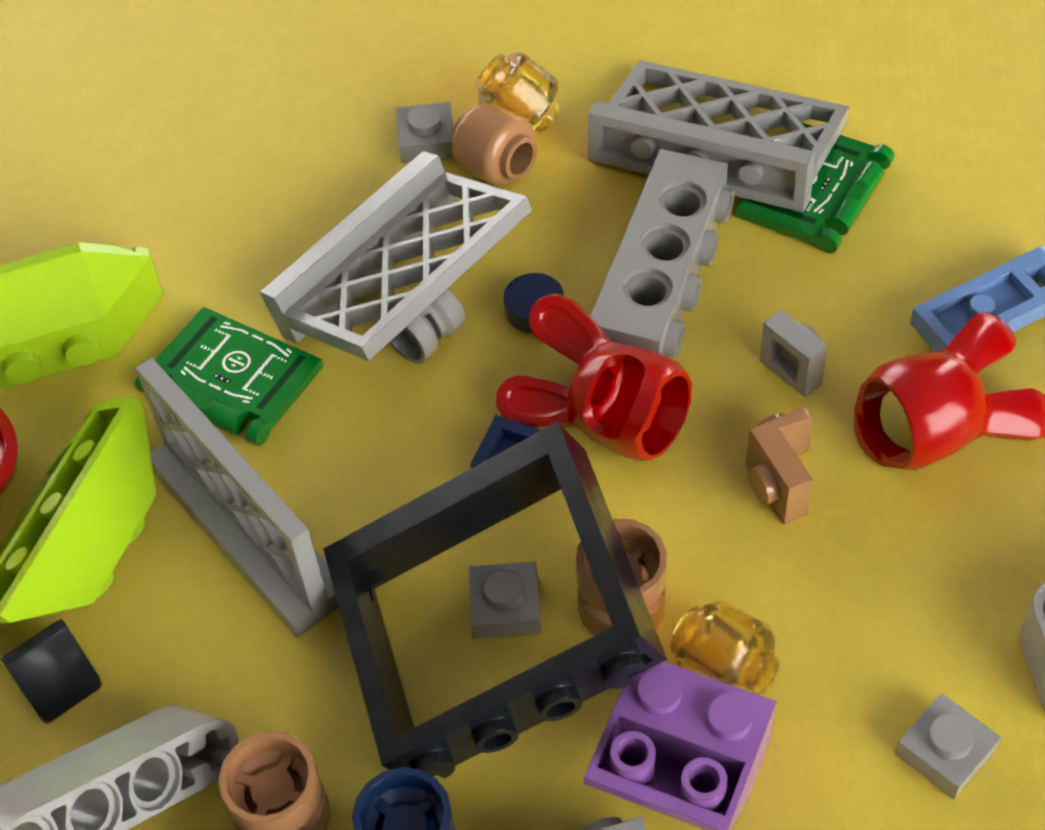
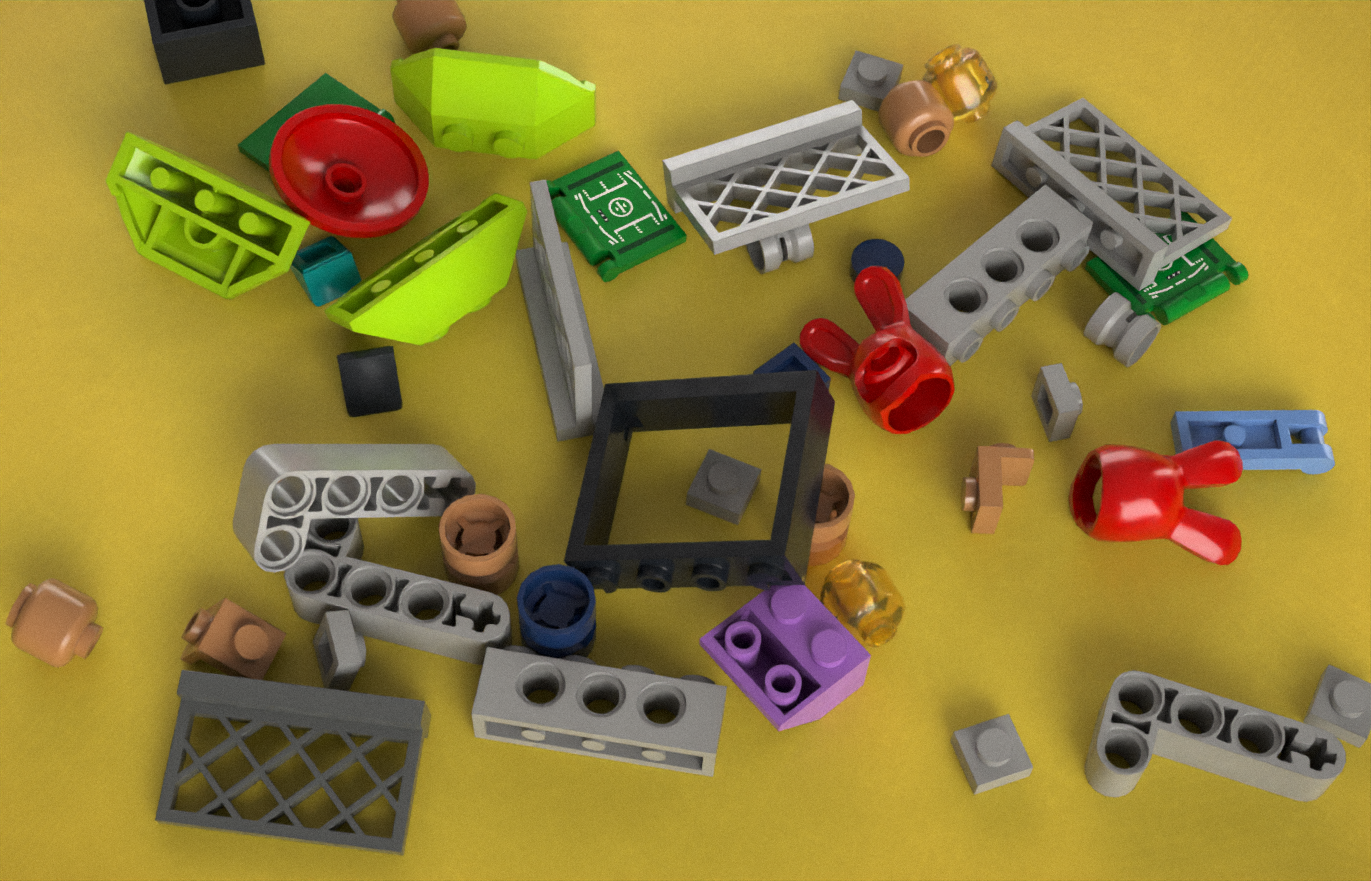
camera: 20 degrees right, 5 degrees up
none -> light grey wheel [1084,292,1161,367]

